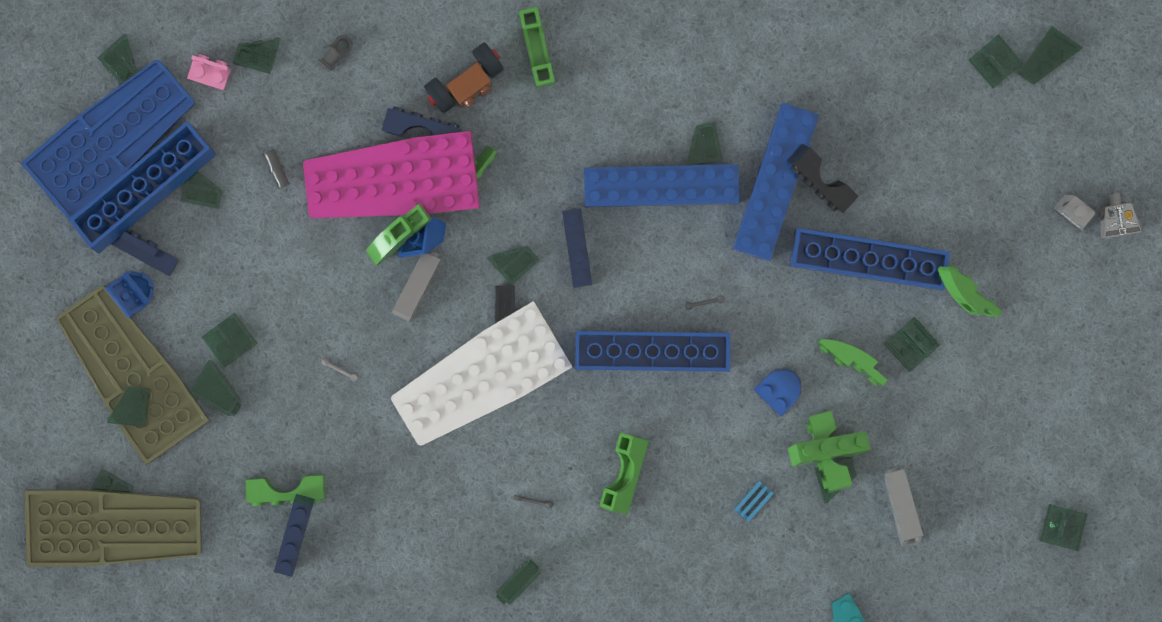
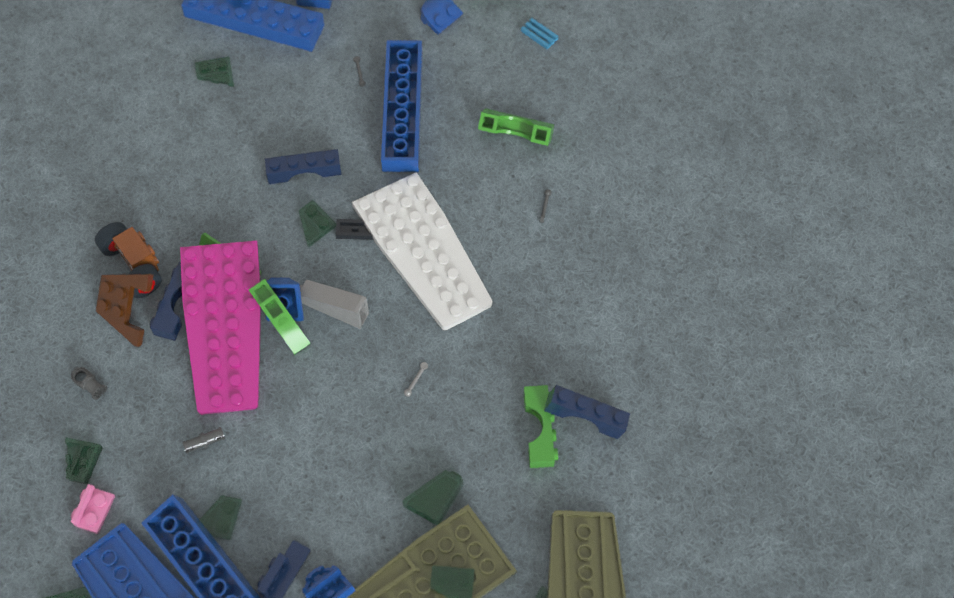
camera: 90 degrees left, 25 degrees down
clear green slope [202,313,258,368] -> none
clear green slope [496,556,541,605] -> none
bright green arch [519,7,555,89] -> none
blue brick [584,164,739,208] -> none
none -> reddish brown wing [96,274,154,347]

